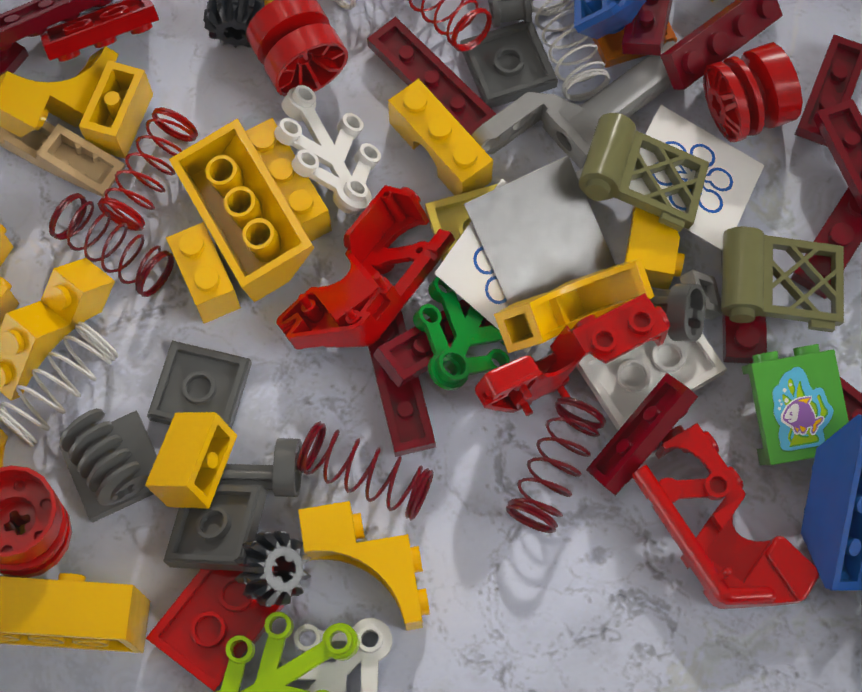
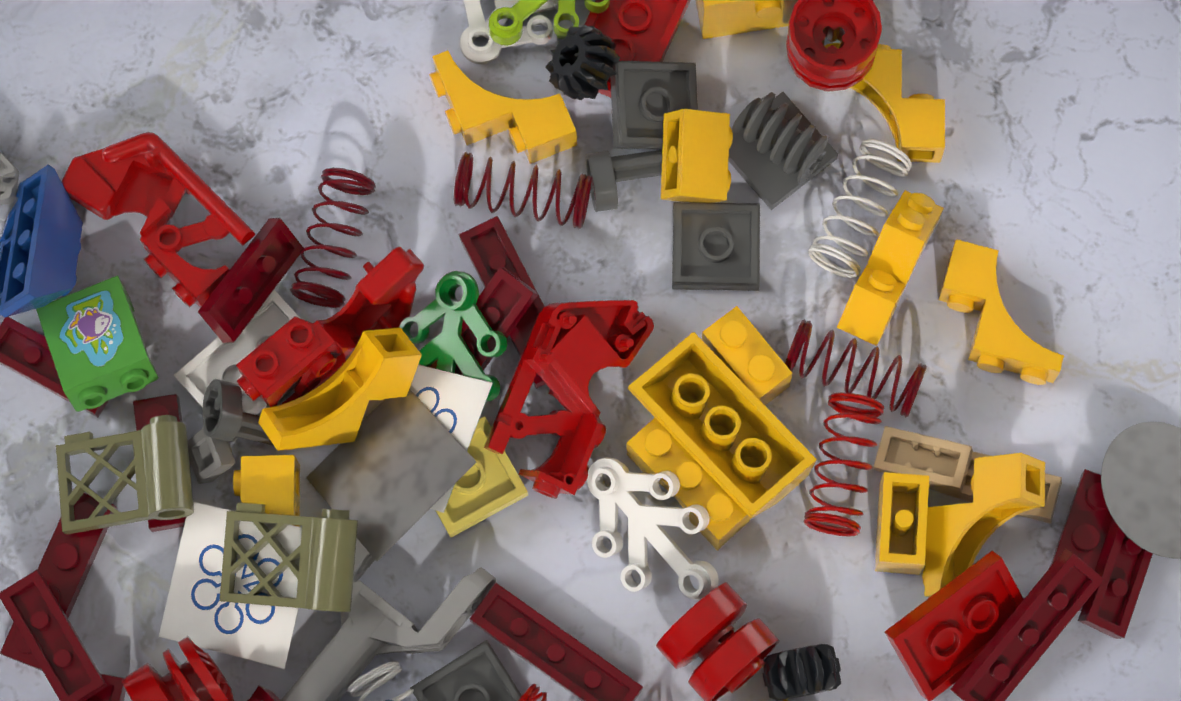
camera: 170 degrees right, 5 degrees up
yellow arch [388,79,493,195] -> none

